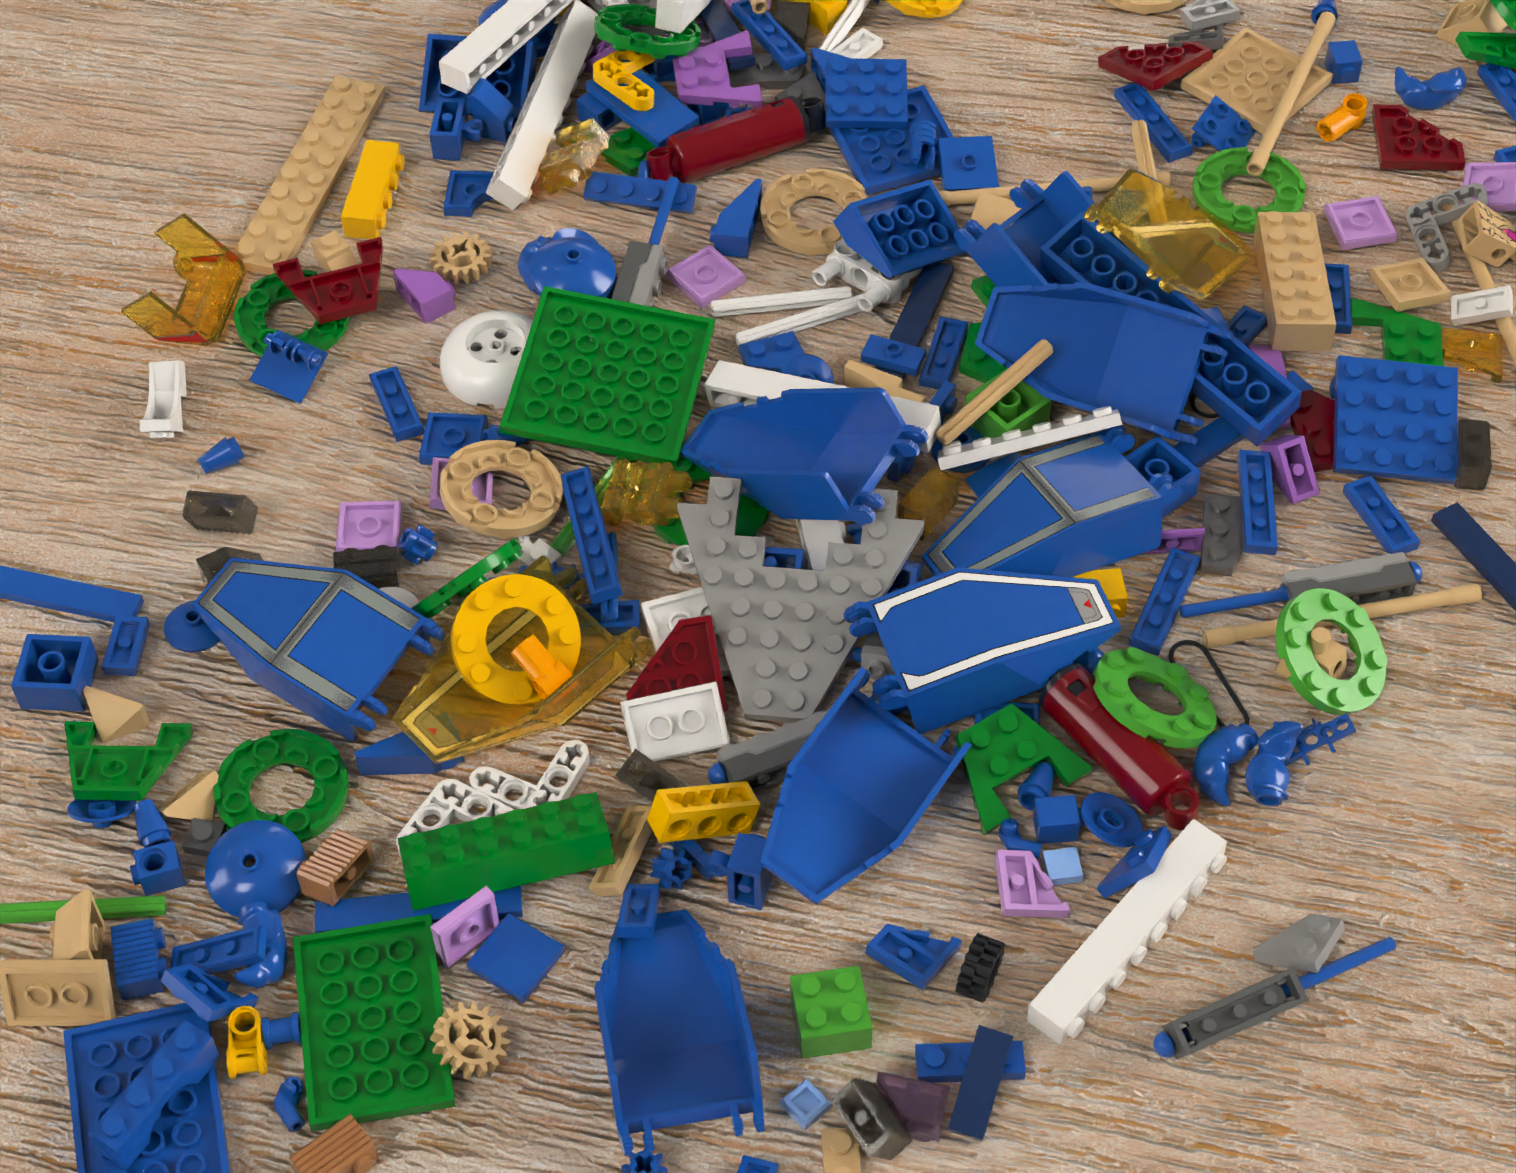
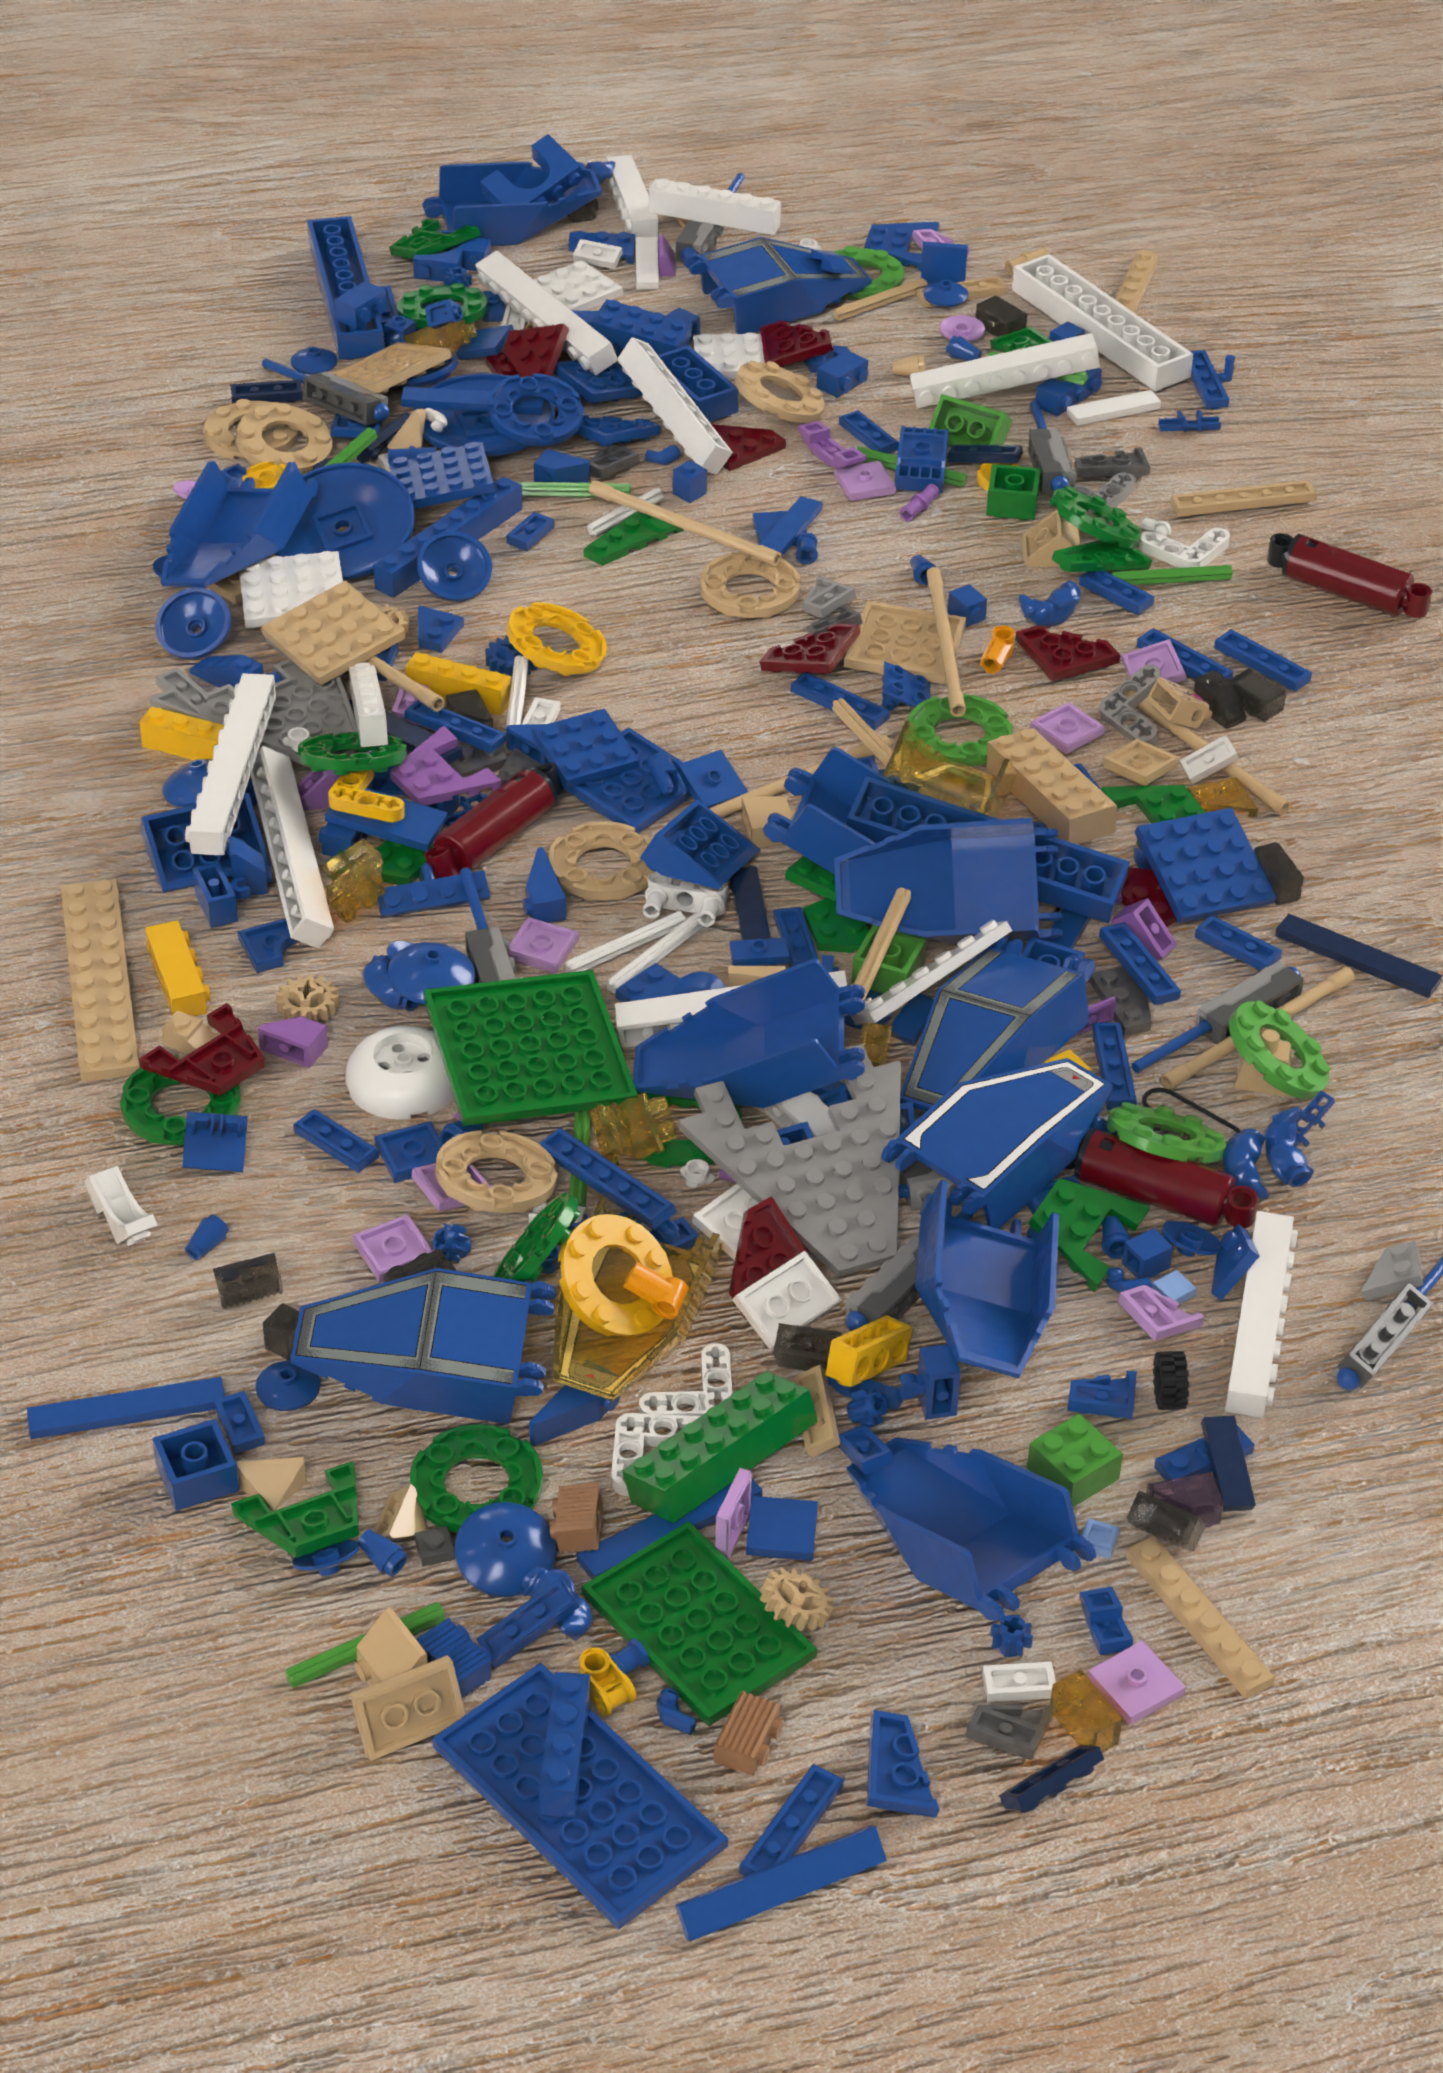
camera: 30 degrees left, 10 degrees down
clear yellow windscreen [121,213,246,346] -> none
blue brick [130,840,186,896] -> none
blue wing [161,964,259,1022] -> none

